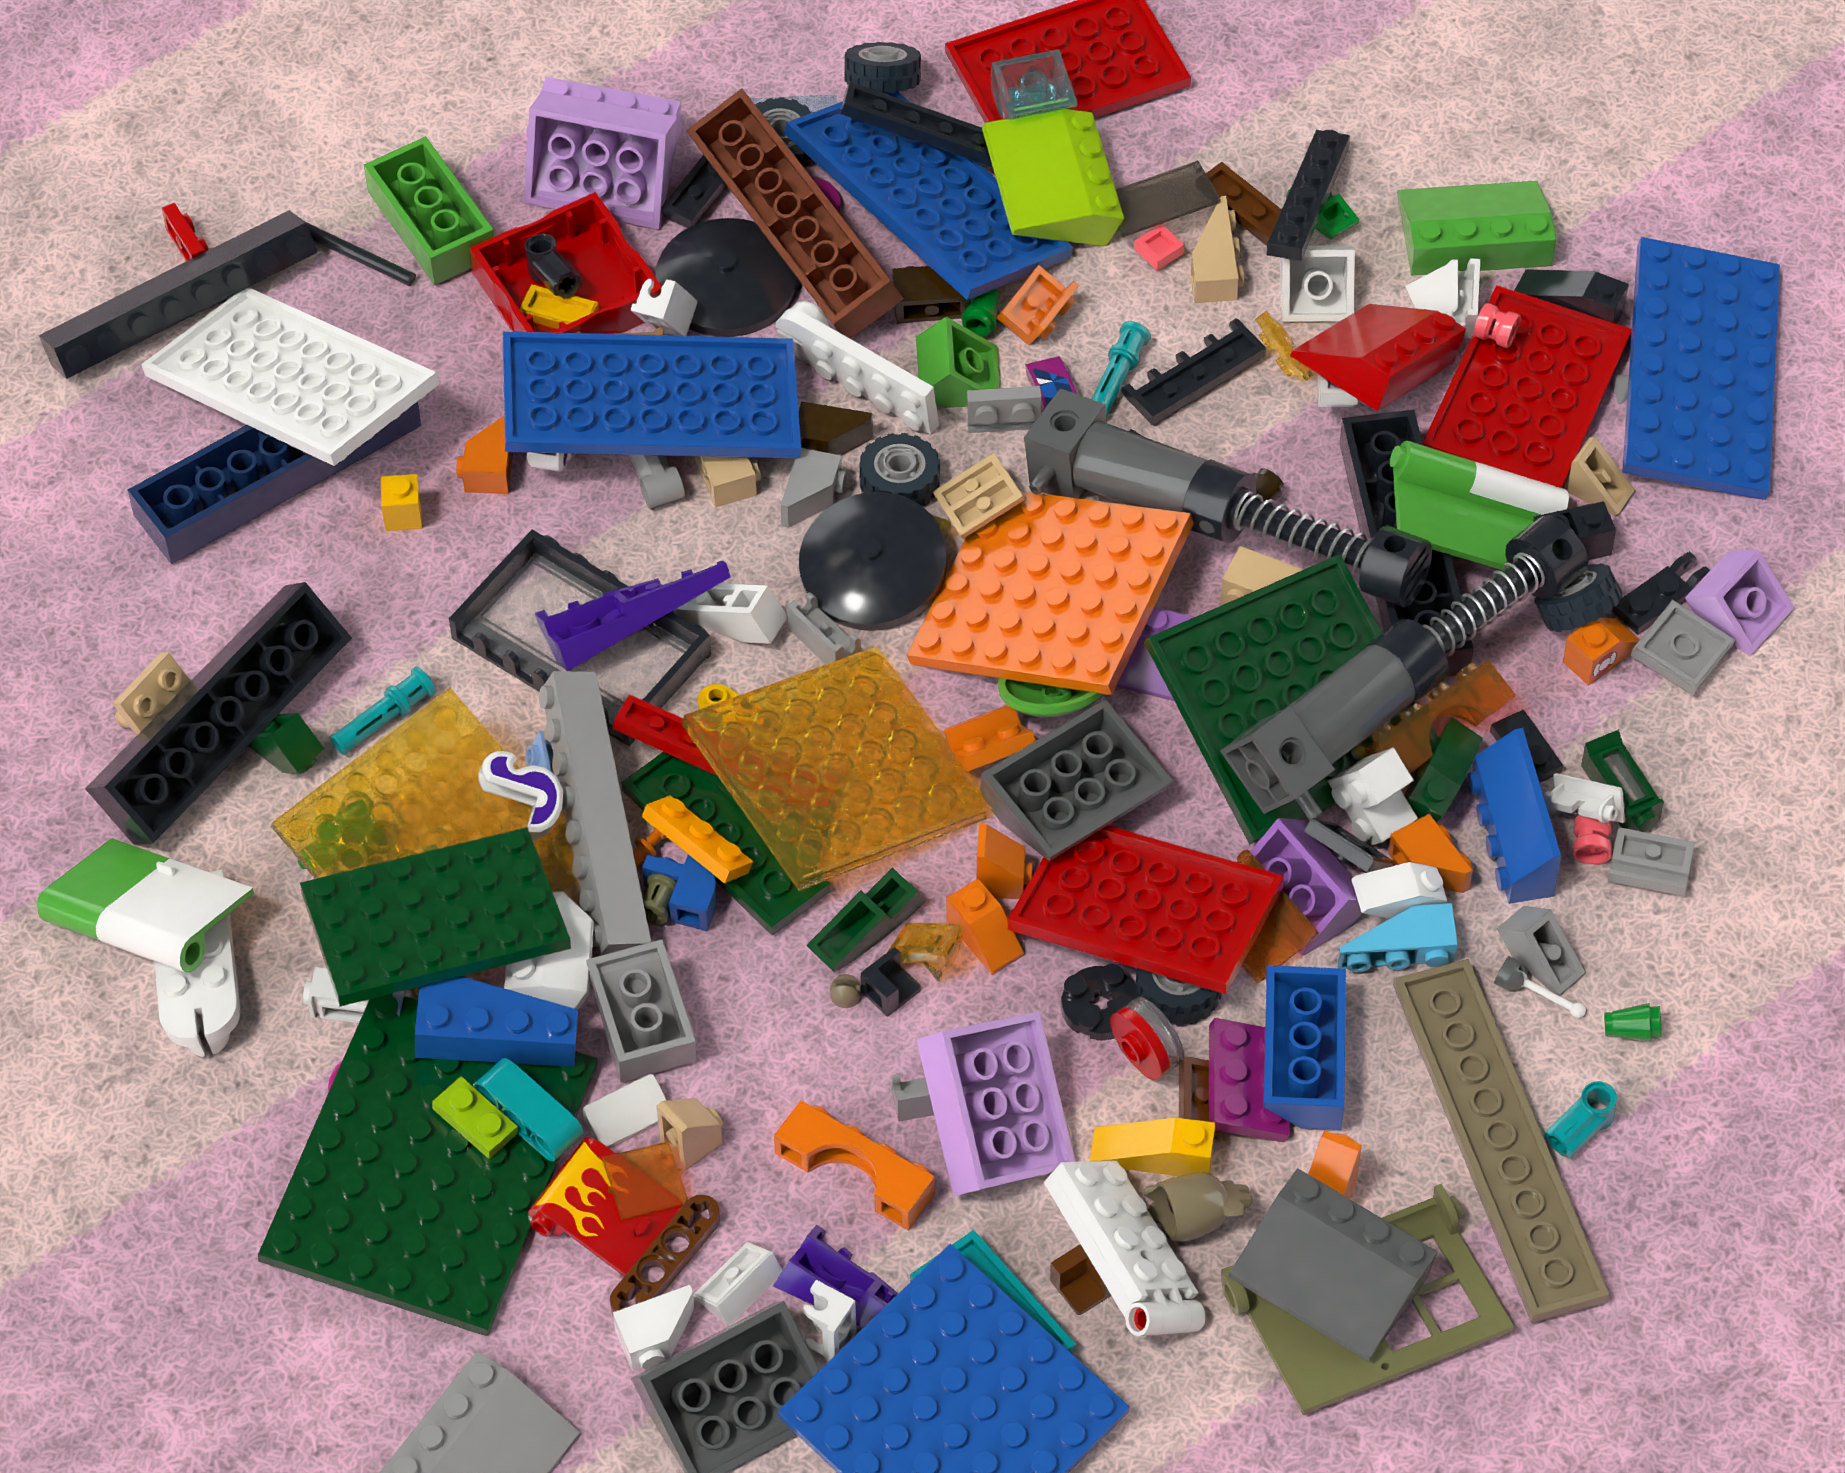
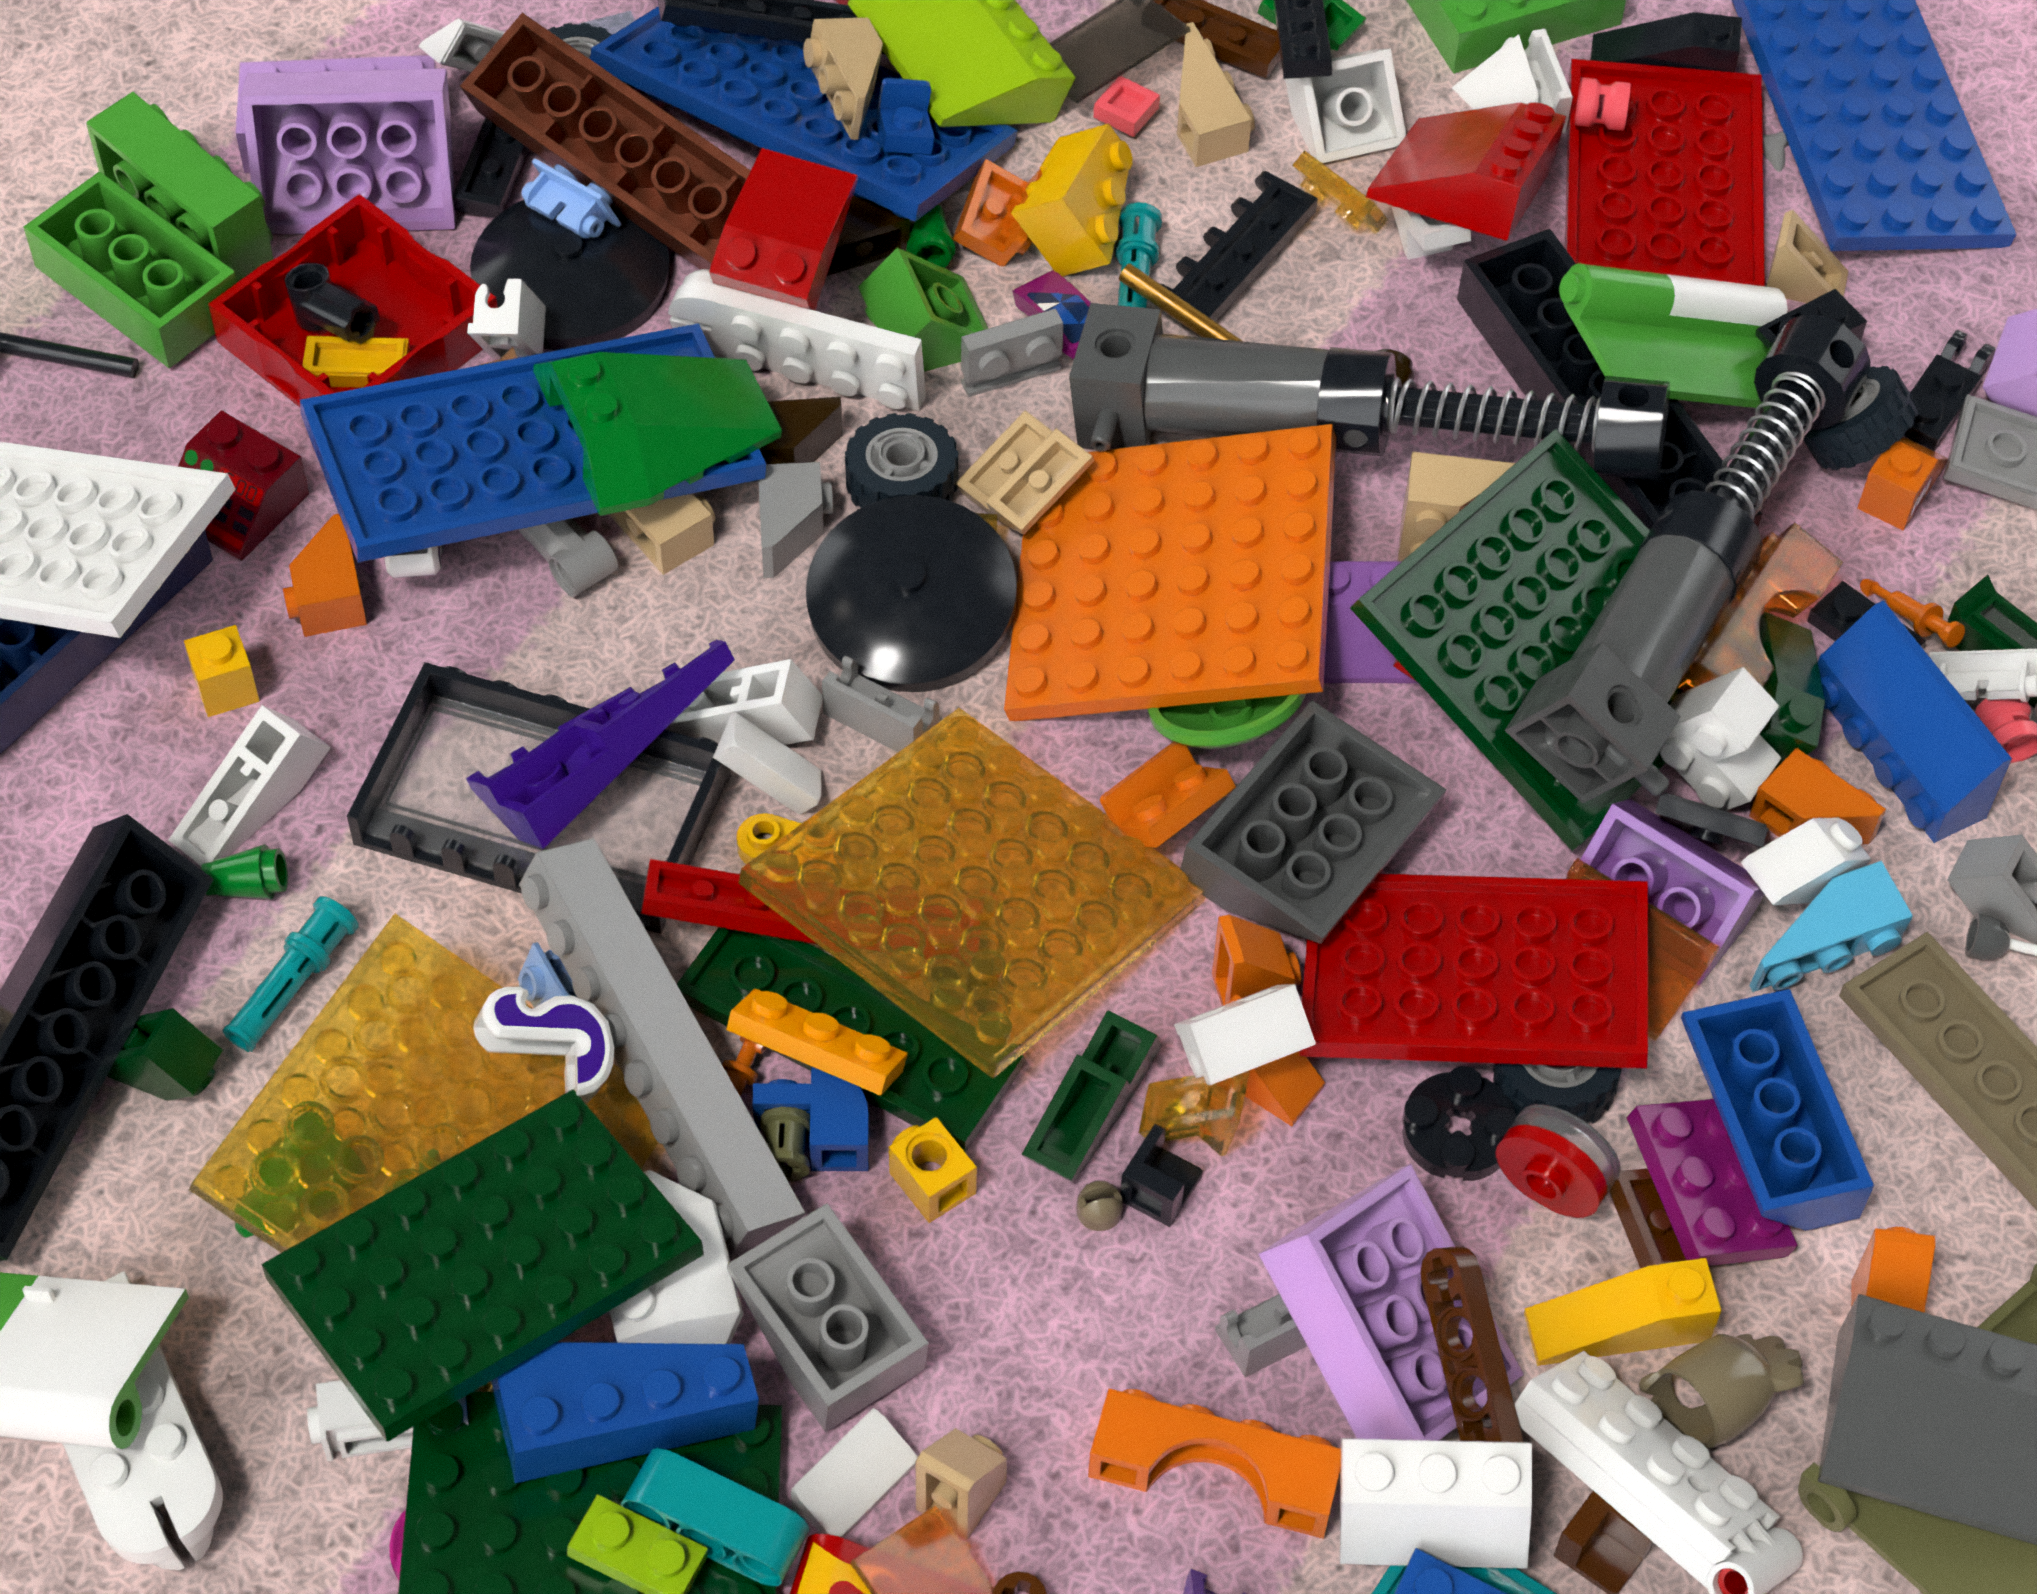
camera: 20 degrees left, 0 degrees up
none -> bright green brick [86,92,274,282]
none -> white slope [168,705,331,866]
none -> dark red slope [178,410,309,561]
none -> green cone [201,844,288,899]
none -> white slope [419,18,505,72]
none -> light blue hinge [522,158,621,239]
none -> green wedge [533,352,782,516]
none -> red slope [709,148,859,311]
none -> white slope [713,712,821,815]
none -> tan slope [804,18,883,140]
none -> blue bracket [875,78,934,155]
none -> yellow brick [889,1117,977,1223]
none -> yellow wedge [1011,123,1133,276]
none -> pearl gold bar [1118,263,1243,341]
none -> white hinge [1174,984,1316,1085]
none -> white slope [1340,1438,1532,1569]
none -> reddish brown beam [1420,1246,1524,1442]
none -> orange piece [1860,579,1965,648]

